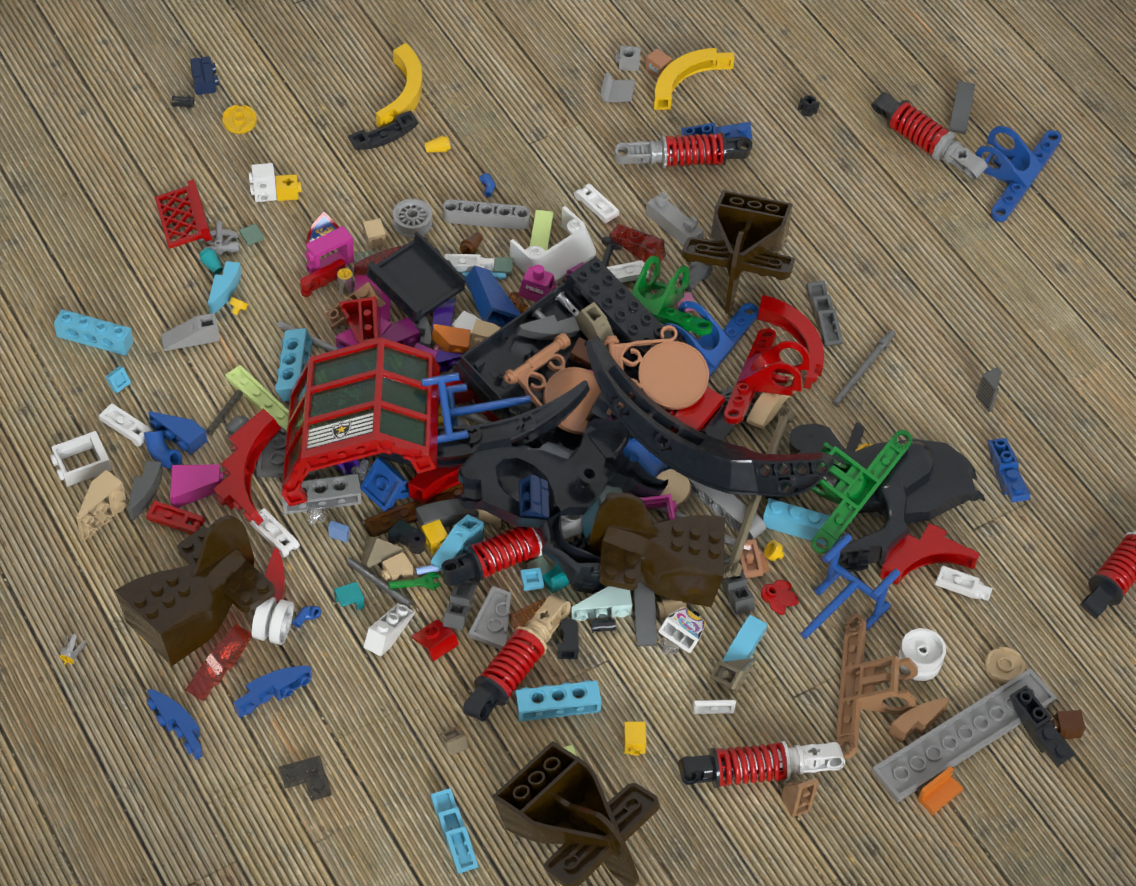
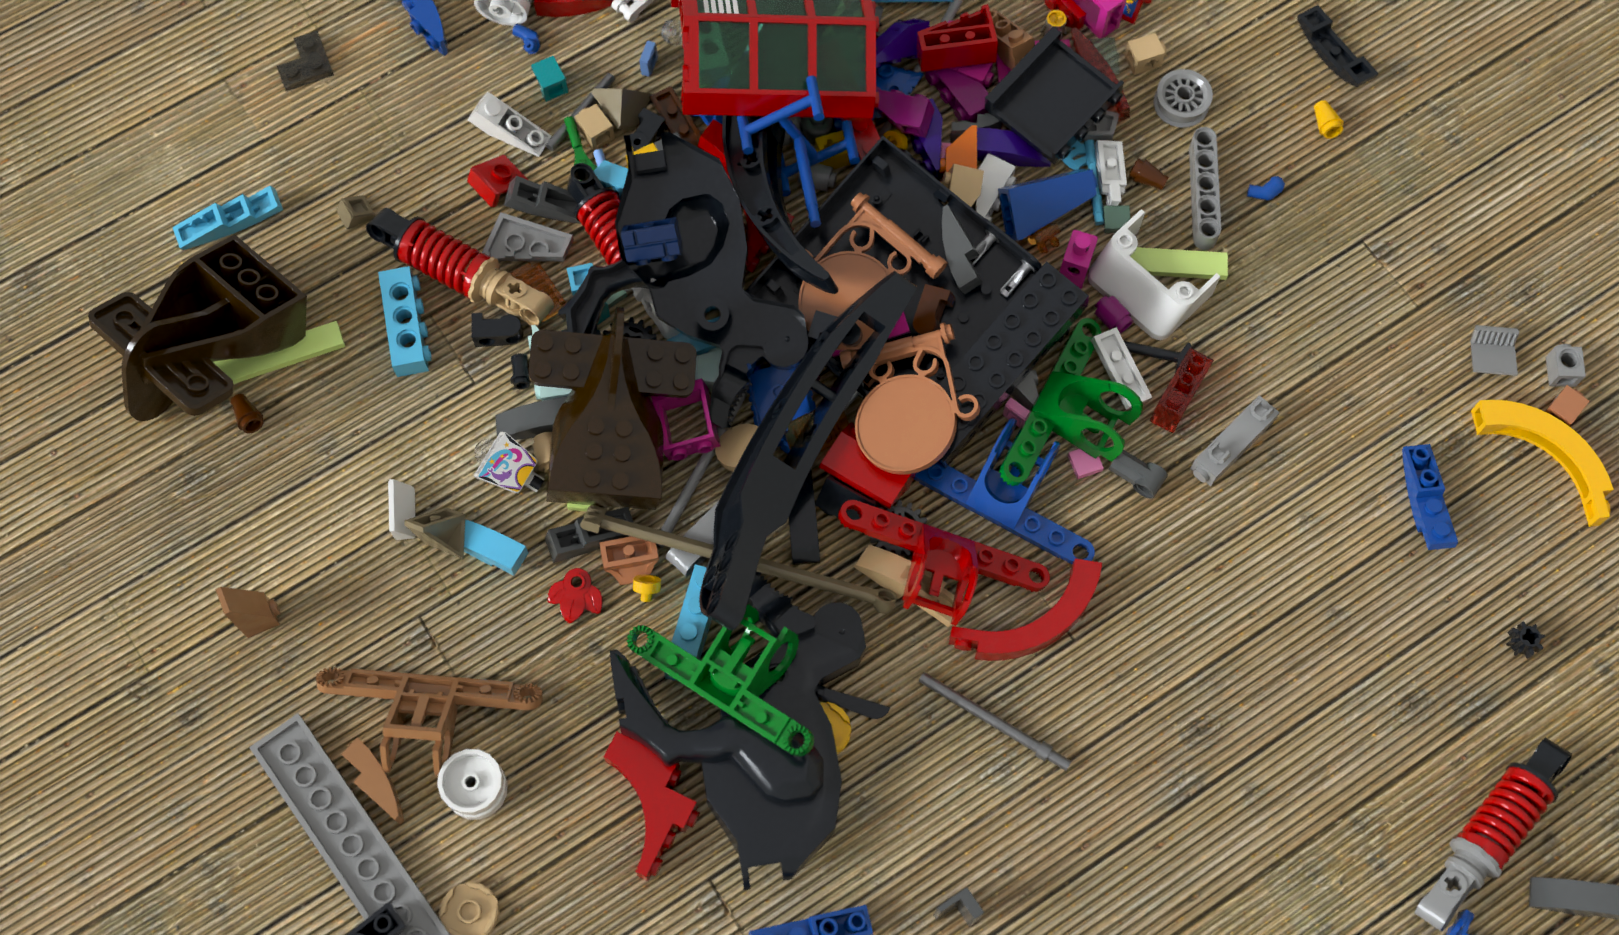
camera: 90 degrees right, 15 degrees up
yellow arch [376,43,422,128] -> none
white plate [574,183,619,224] -> none
dark tan slope [575,302,614,352] -> none
piece [614,132,753,168] -> none
yellow brick [623,722,646,756] -> none
piece [678,741,845,788] -> none
dark brown brick [682,190,795,315] -> none
blue piece [800,534,900,639] -> none
dark grey slope [806,281,843,346] -> none
orange panel [918,766,963,815] -> none
white hinge [935,566,993,601] -> none

